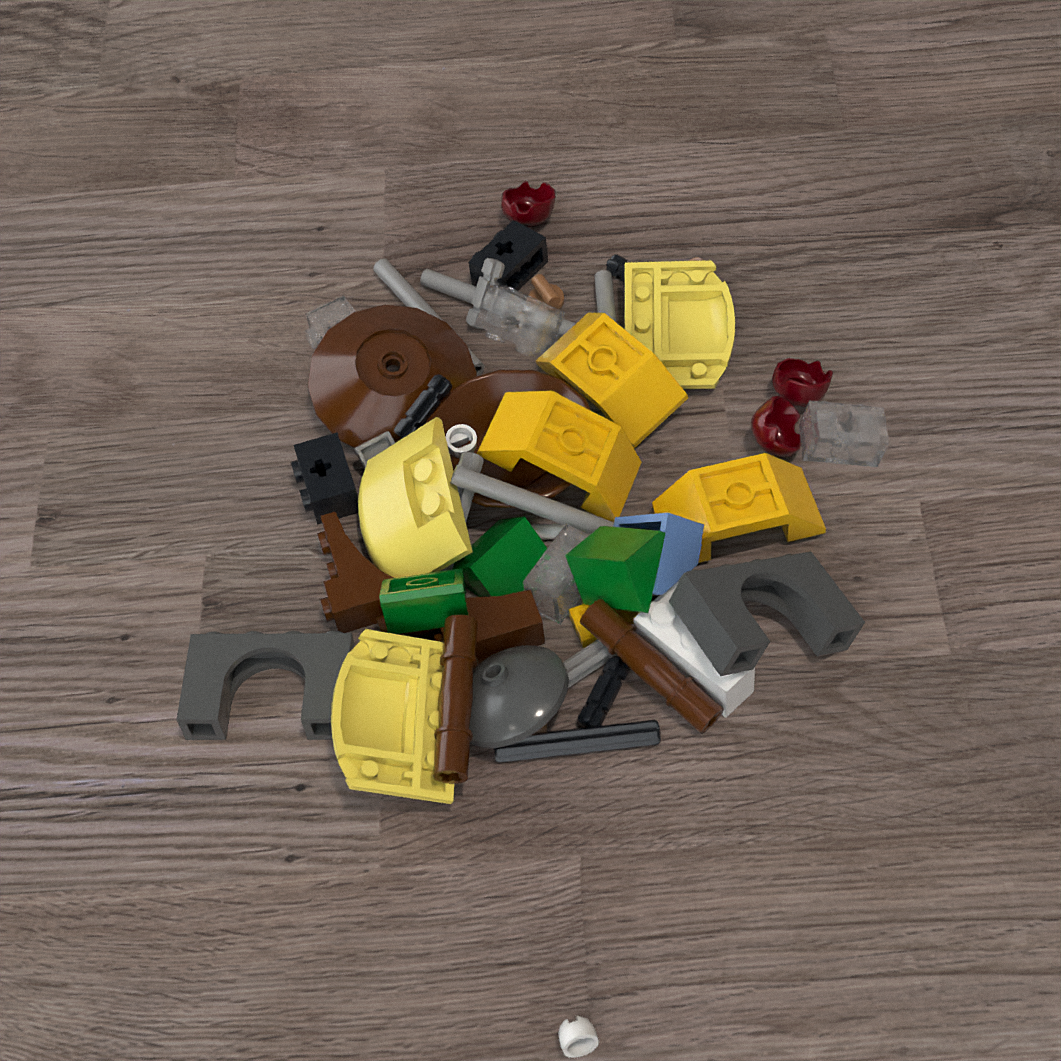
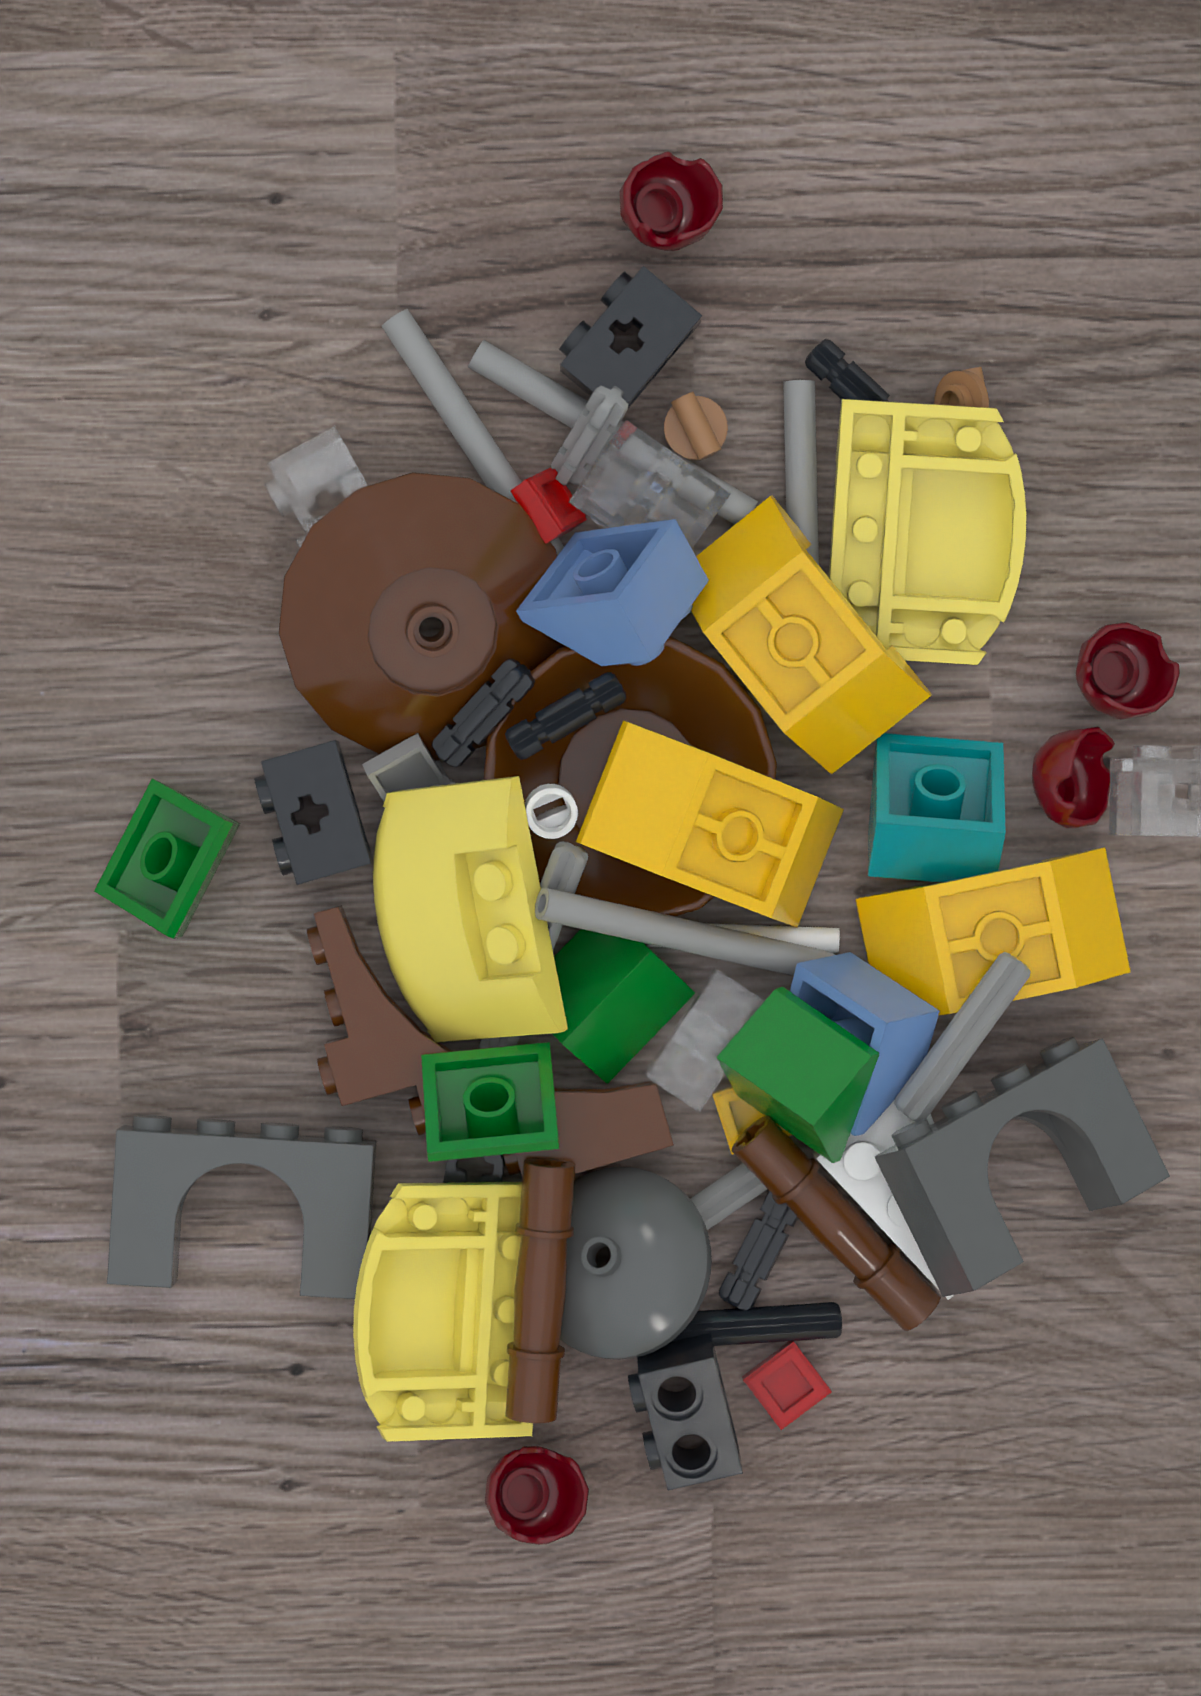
camera: 10 degrees left, 35 degrees up
none -> green slope [94,778,241,939]
none -> dark red hair [485,1446,589,1545]
none -> black axle [505,672,627,760]
none -> red tile [510,467,587,544]
none -> medium blue slope [516,519,709,666]
none -> black brick [628,1333,743,1491]
none -> red tile [742,1341,832,1430]
none -> teal slope [868,733,1006,882]
none -> light grey axle [894,952,1031,1122]

